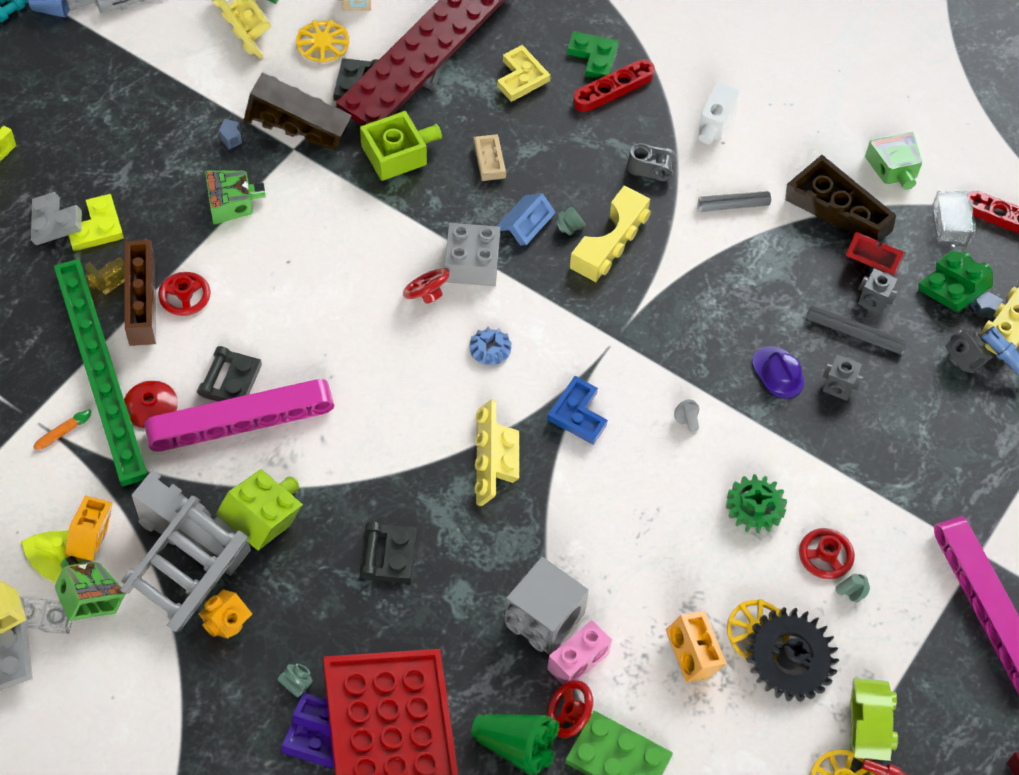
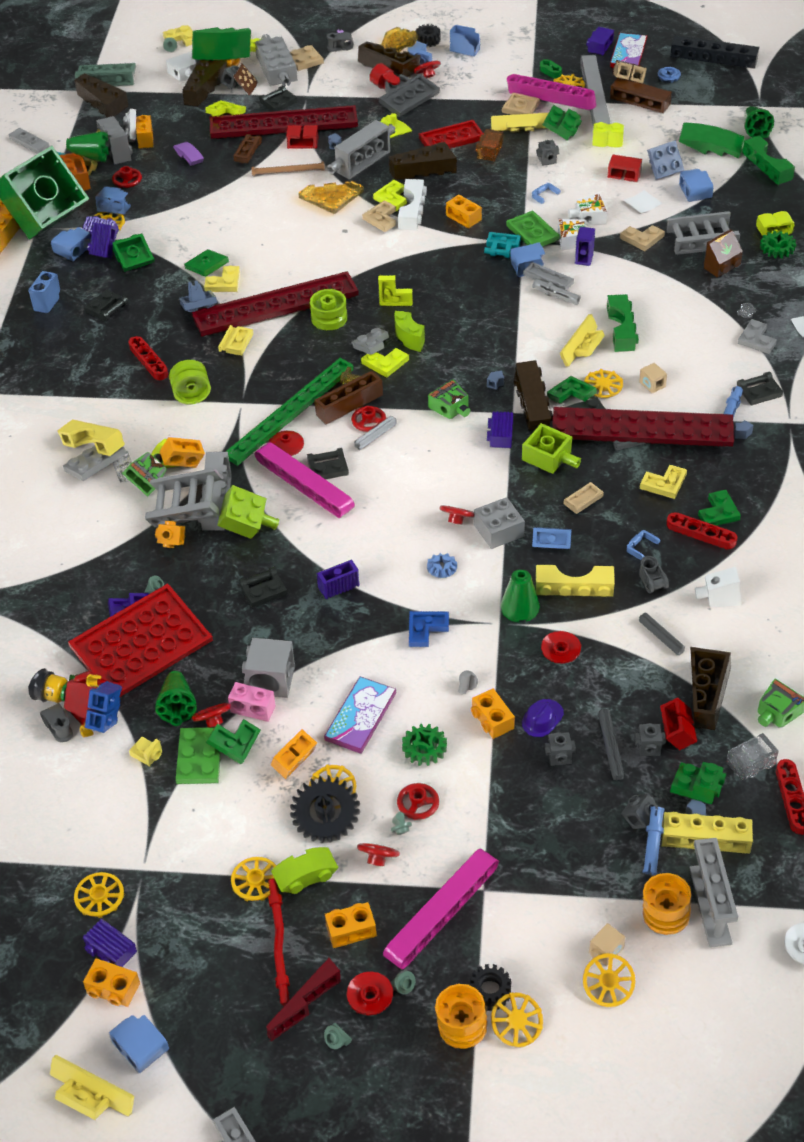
camera: 65 degrees right, 10 degrees down
orange piece [33,409,92,450] -> none
light yellow bracket [475,399,519,506] -> none
sand green plate [556,207,586,235] -> none
none -> green plate [206,719,261,764]
none -> dark purple brick [316,559,360,599]
none -> tile [324,676,396,754]
none -> light orange brick [325,902,377,948]
none -> axle [354,416,397,450]
none -> red piece [357,843,400,866]
none -> lime brick [394,311,425,352]
none -> light orange brick [471,688,515,739]
none -> dark purple brick [487,411,513,448]
none -> green cone [501,570,540,622]
none -> red dish [541,631,581,664]
none -> green plate [547,376,597,404]
none -> medium blue piece [627,530,660,560]

